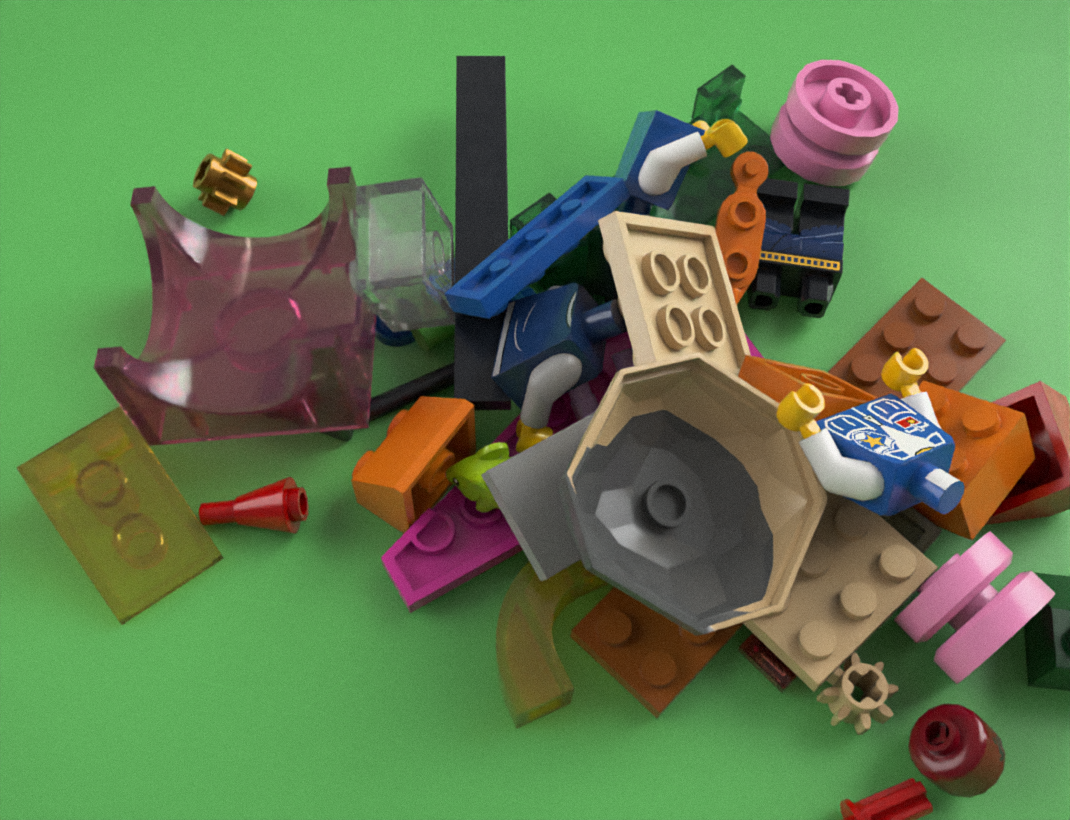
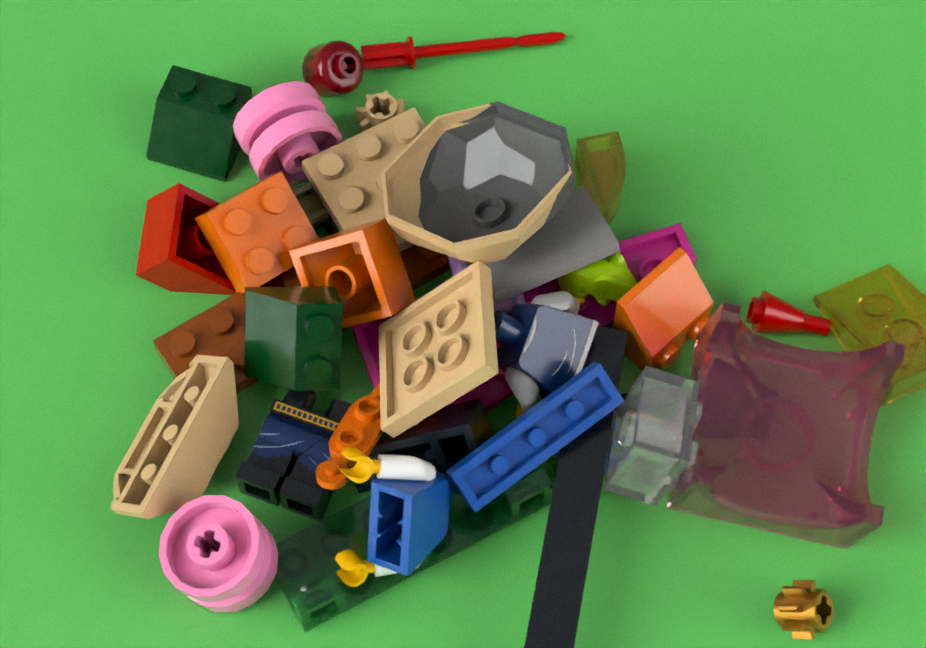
camera: 165 degrees left, 0 degrees up
torso [776,348,965,516] -> none
none -> tan wedge [111,354,239,519]
none -> dark green slope [244,286,343,391]

